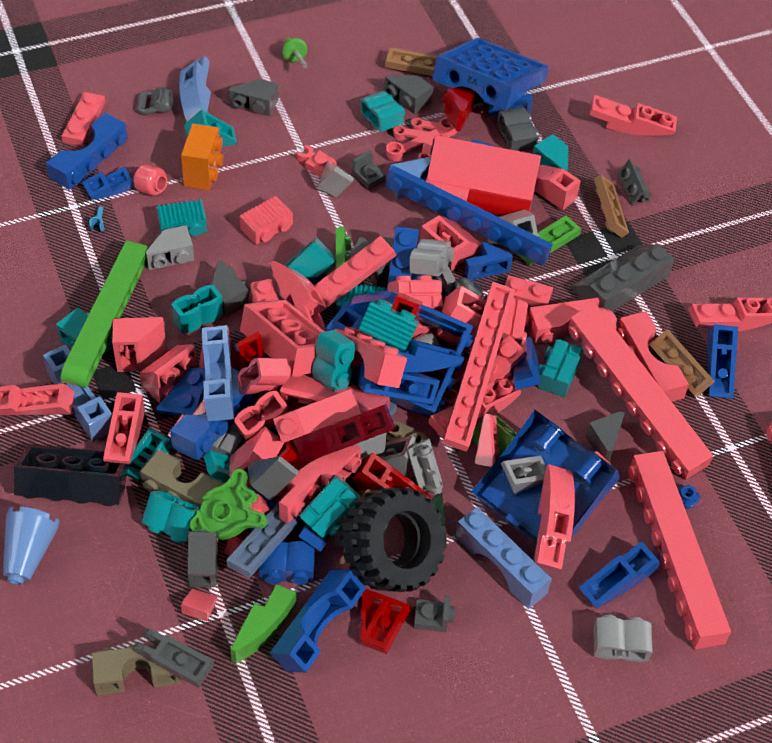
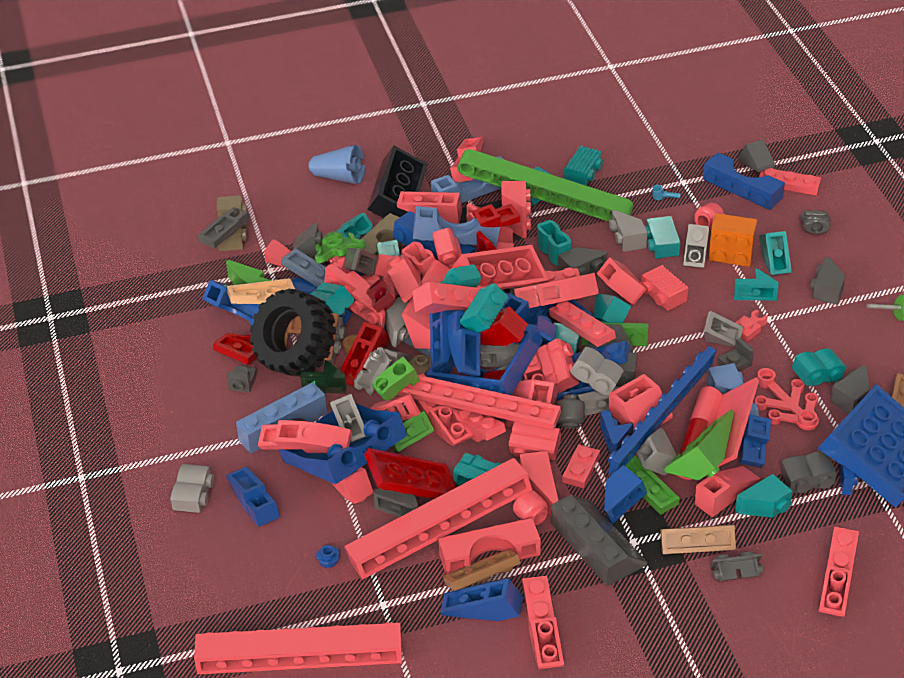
camera: 100 degrees right, 10 degrees down
blue slope [82,166,135,199] -> none
medium blue slope [179,56,211,122] -> none
red slope [442,86,476,132] -> none
blue panel [513,337,541,390] -> none
coral brick [628,451,731,650] -> none
none -> light nougat wing [227,278,295,304]
none -> red plate [364,448,457,499]
none -> bright green leg [372,357,420,400]
none -> red slope [472,204,521,228]
none -> teal brick [564,145,603,186]
none -> coral slope [597,257,647,305]
none -> blue slope [604,465,647,524]
none -> bright green wedge [664,409,734,480]
none -> light grey slope [683,224,710,268]
none -> teal slope [733,269,779,301]
none -> dark grey slope [738,140,775,172]

